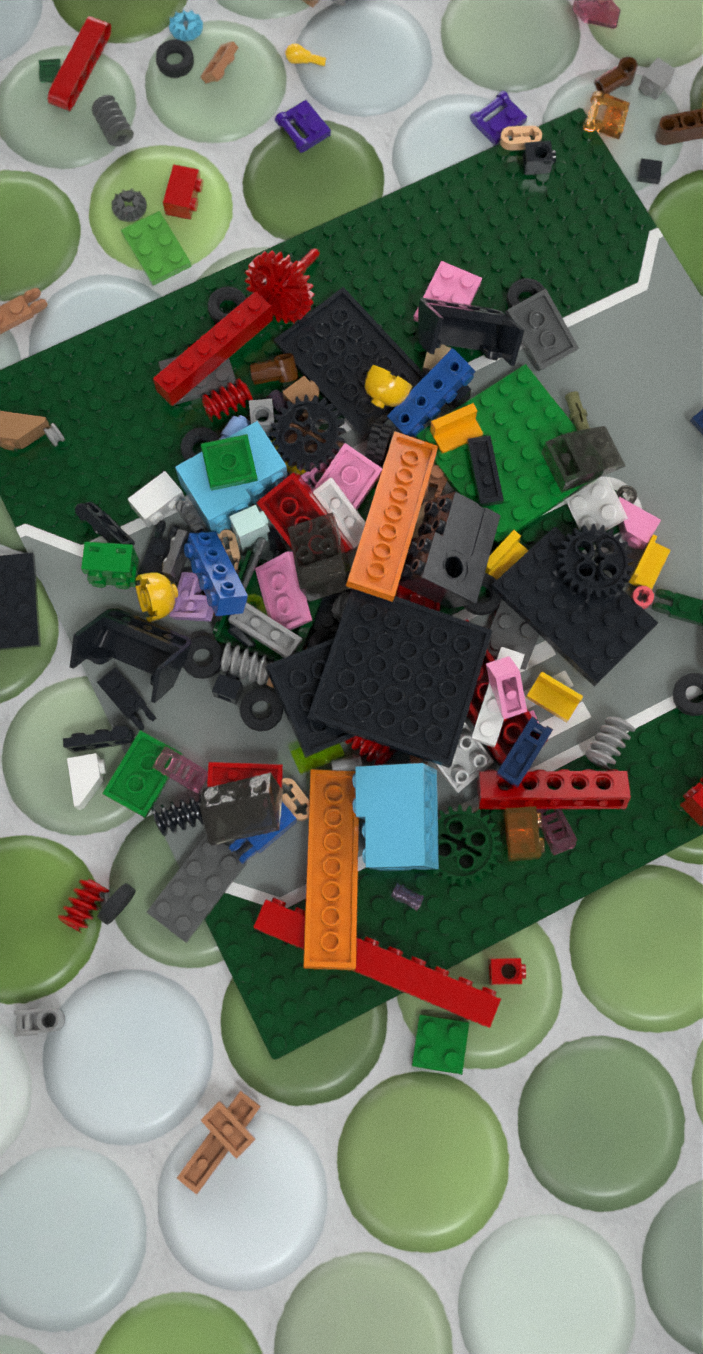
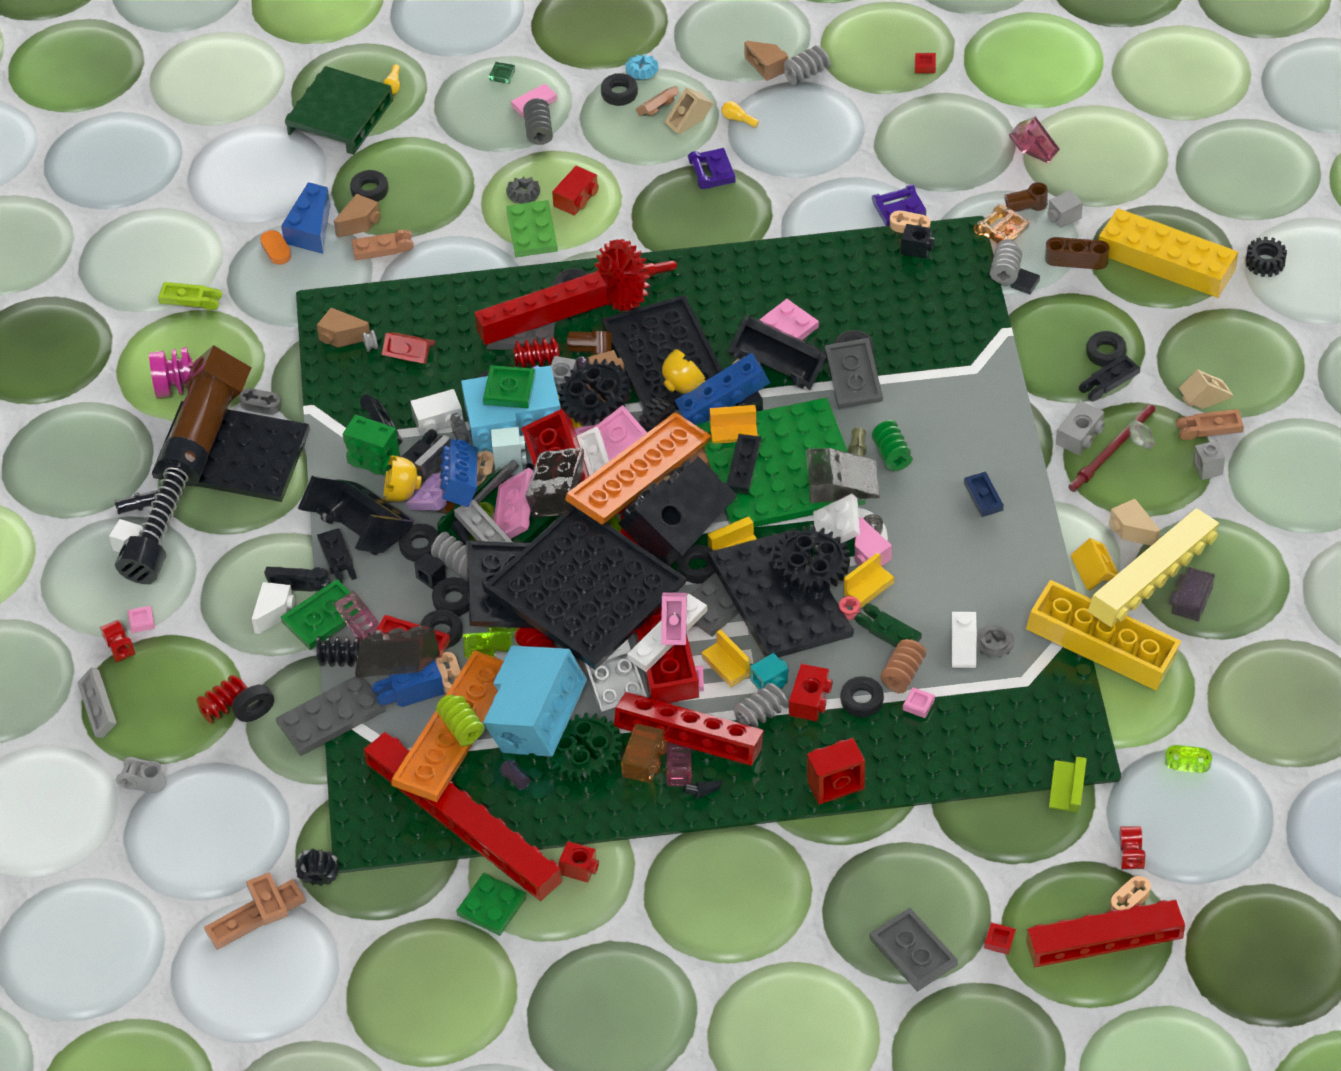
camera: 25 degrees right, 25 degrees down
red beam [47,16,112,111] -> none
dark blue plate [496,716,553,787] -> none
none -> black gear [295,848,339,886]
none -> panel [382,332,435,364]
none -> black tyre [420,609,462,649]
none -> lime piece [436,695,485,746]
none -> bright pink tile [511,84,557,118]
none -> tan slope [664,87,714,134]
none -> black bar [683,781,722,799]
none -> teal brick [750,653,789,690]
none -> red brick [789,663,833,721]
none -> green piece [872,420,913,471]
none -> light grey piece [990,239,1022,285]

